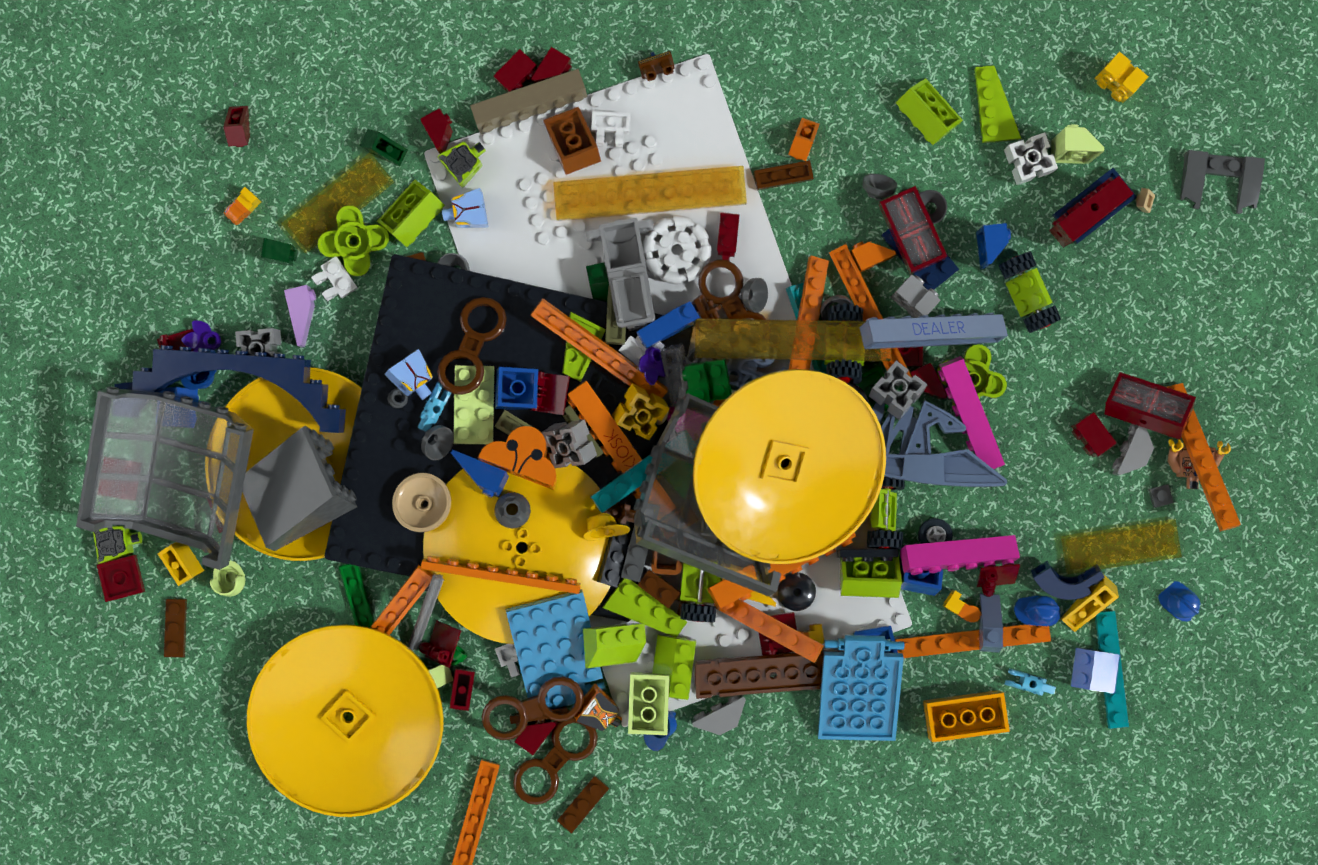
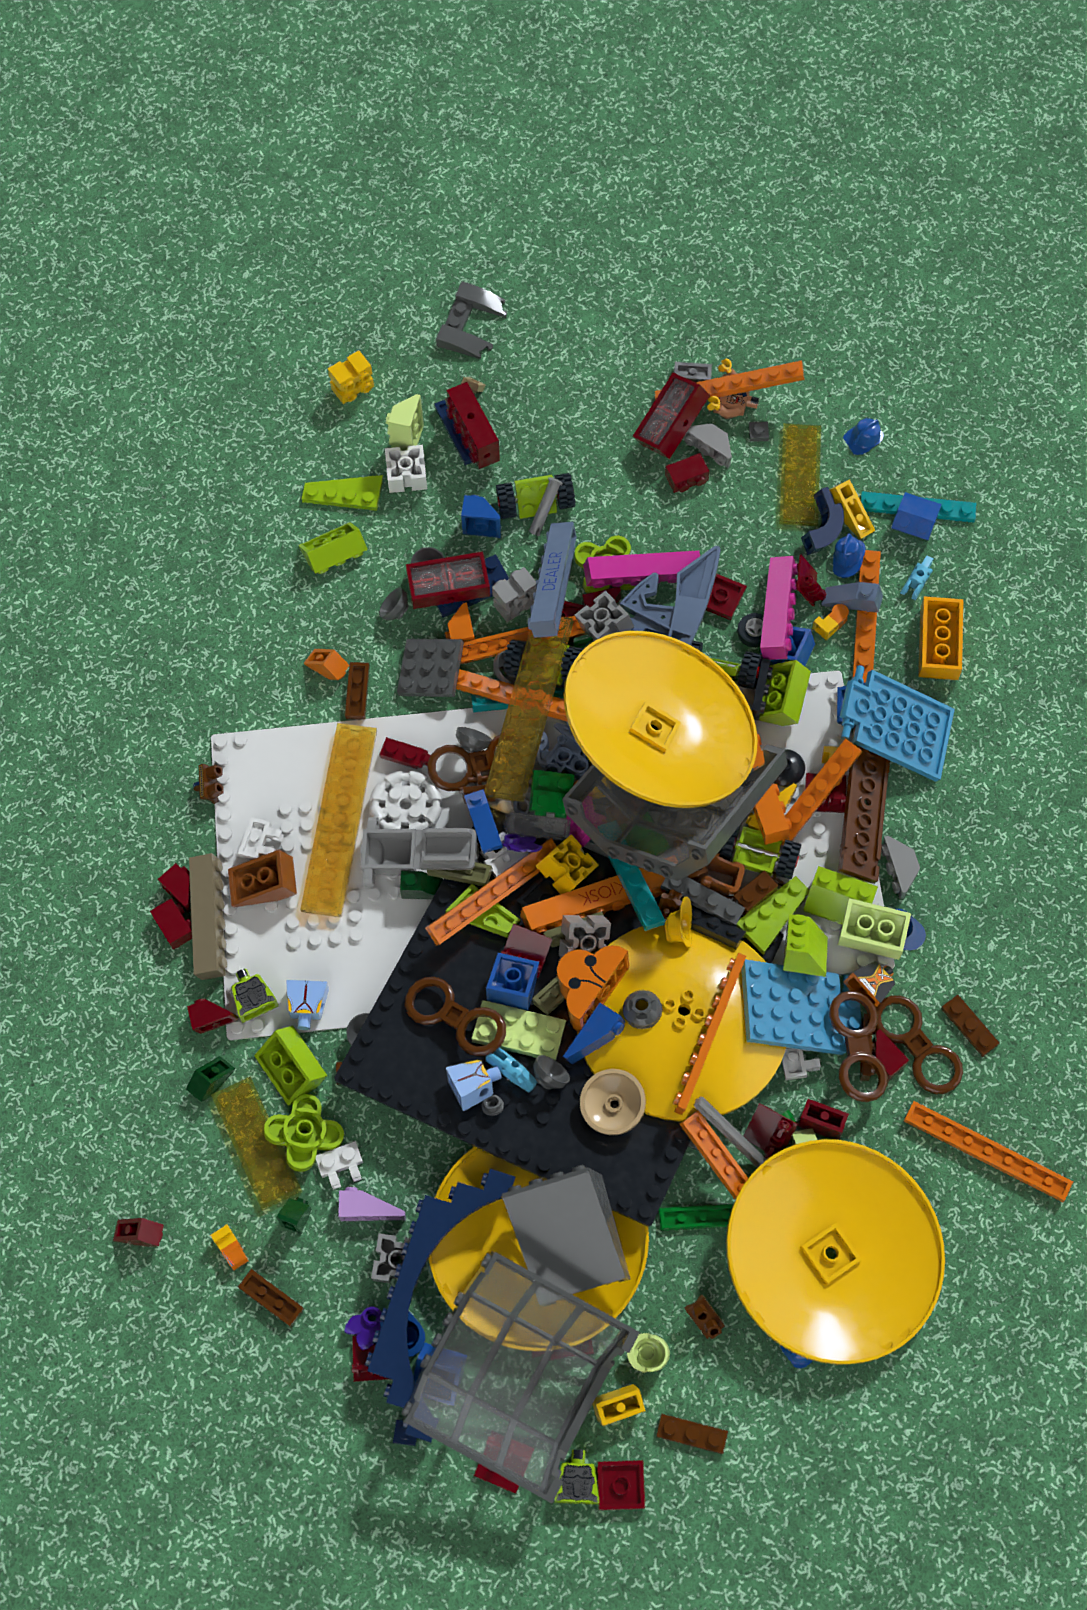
camera: 75 degrees left, 20 degrees down
none -> reddish brown plate [238,1269,305,1327]
none -> dark grey plate [397,639,464,697]
none -> light grey pin [529,477,563,536]
none -> flat silver plate [674,362,712,382]
none -> reddish brown hips [684,1295,725,1339]
none -> dark red plate [706,574,747,621]

